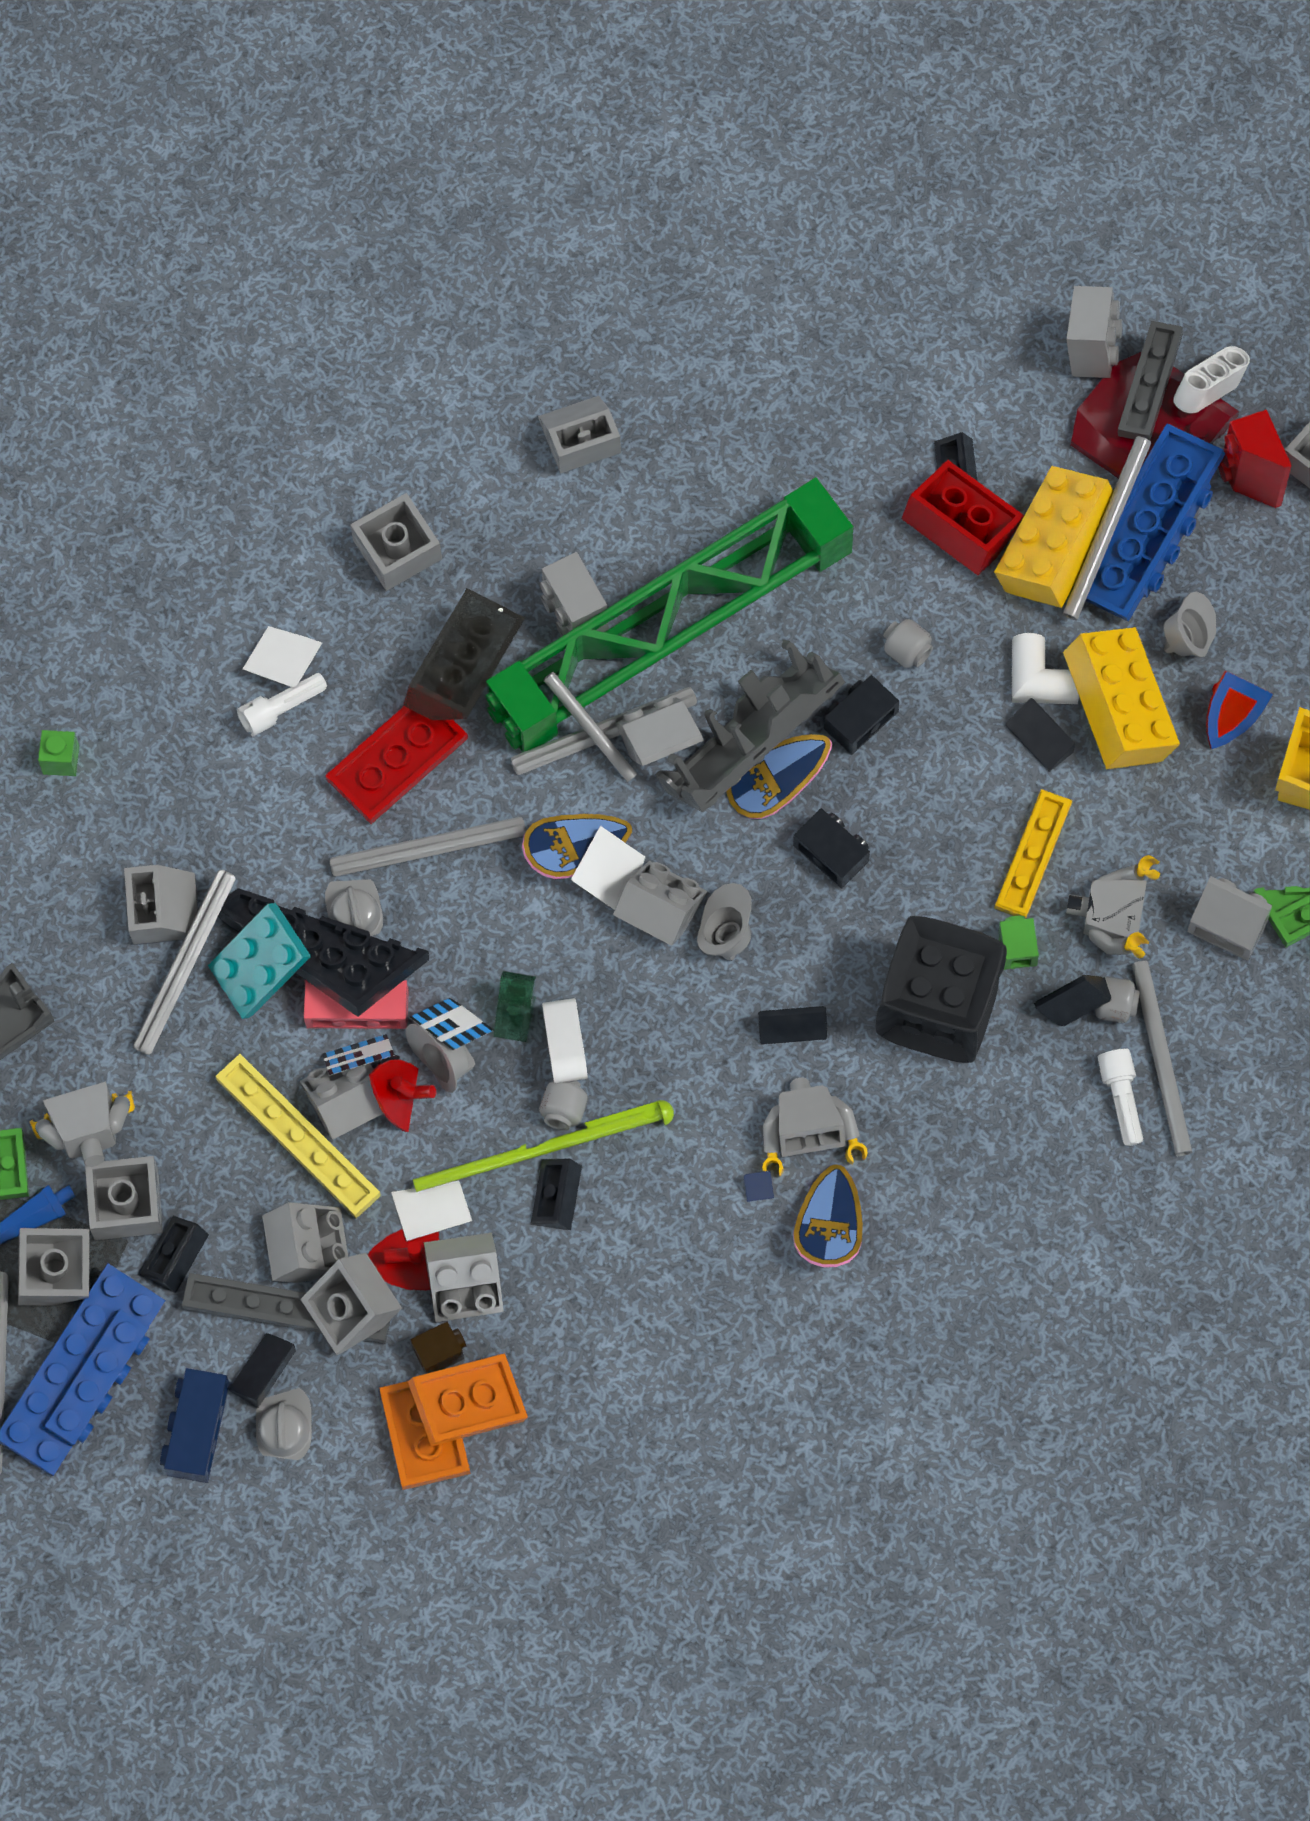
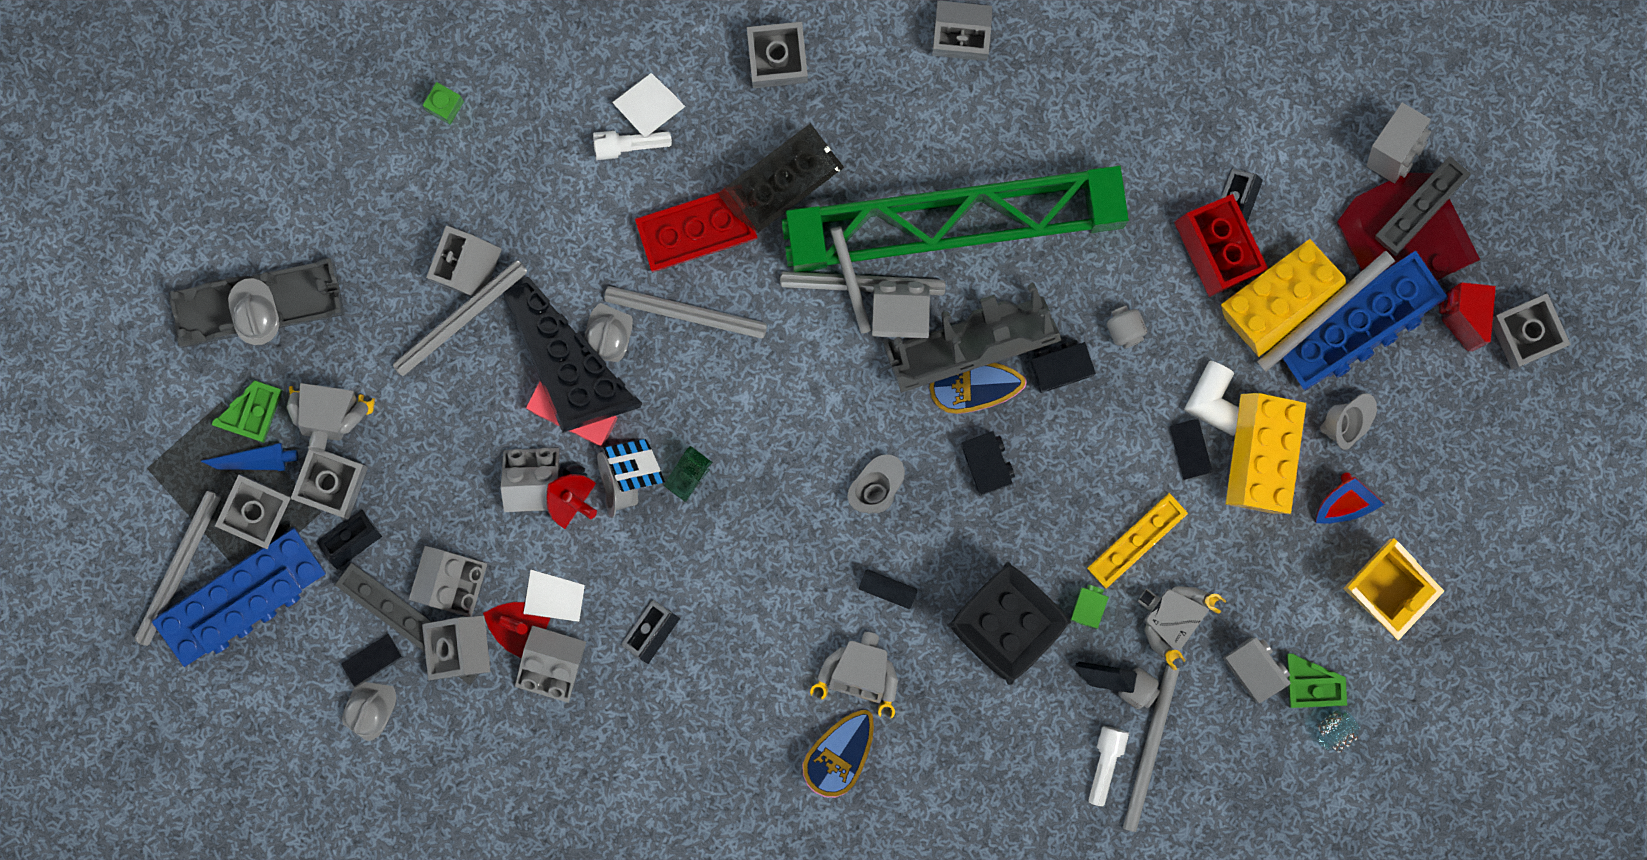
camera: 25 degrees right, 15 degrees up
dark blue brick [160,1368,230,1483] -> none
teal plate [208,903,311,1019] -> none
light yellow plate [215,1054,381,1219] -> none
sticker [322,1034,395,1076] -> none
orange plate [379,1381,471,1490] -> none
orange plate [408,1353,528,1446] -> none
dark brown brick [410,1321,467,1374] -> none
lime bar [413,1100,674,1192] -> none
shield [522,814,632,879] -> none
light grey brick [539,552,609,636] -> none
light grey head [539,1080,588,1131] -> none
white beam [542,998,588,1084] -> none
white sticker [571,826,645,910] -> none
light grey slope [613,861,707,946] -> none
dark blue sticker [744,1171,774,1202] -> none
white beam [1173,346,1250,413] -> none

